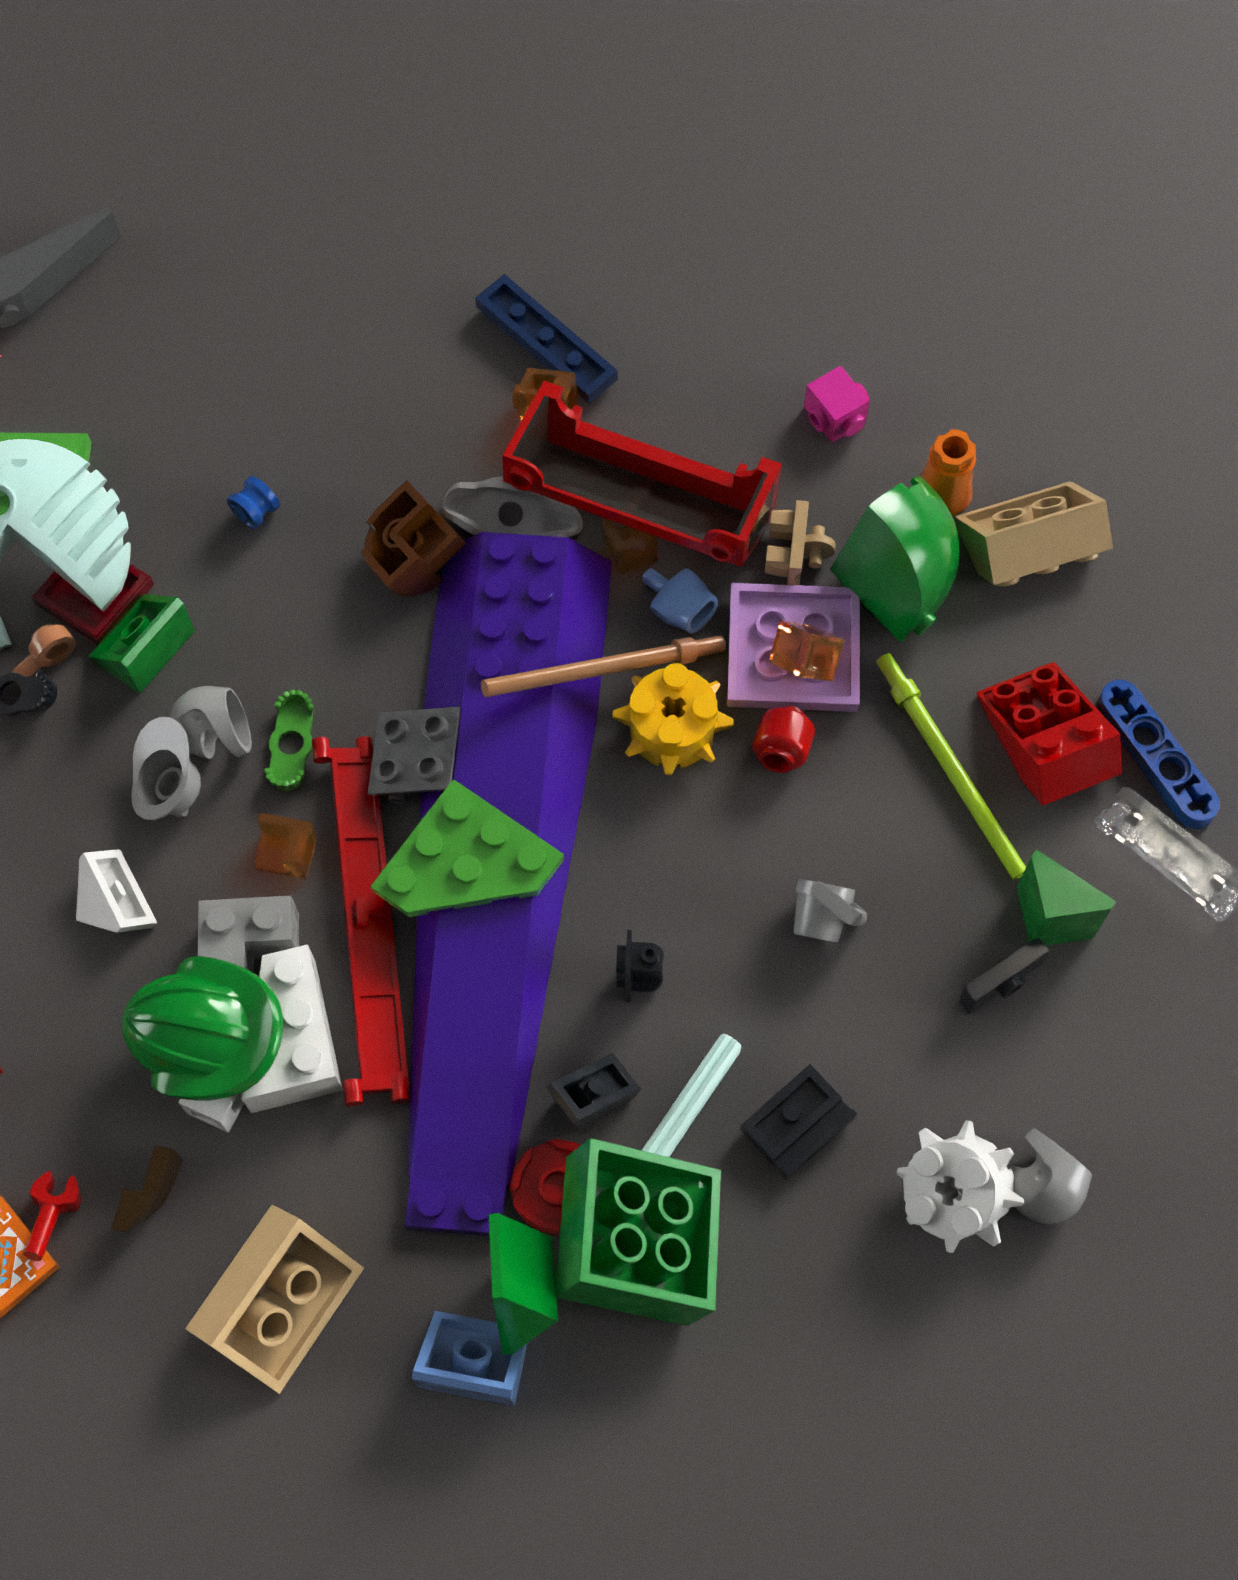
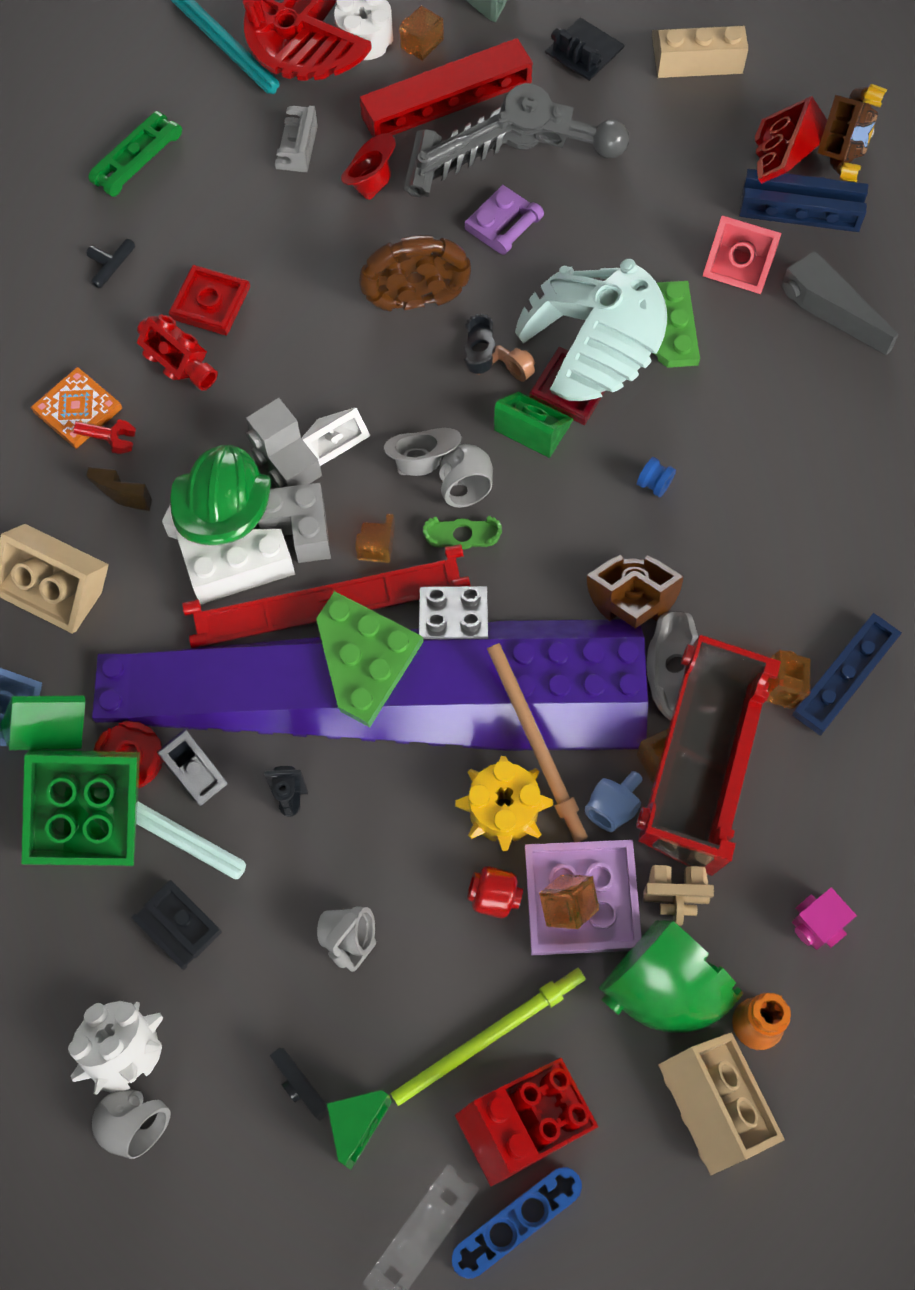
camera: 85 degrees right, 0 degrees up
none -> light grey brick [246,398,322,488]

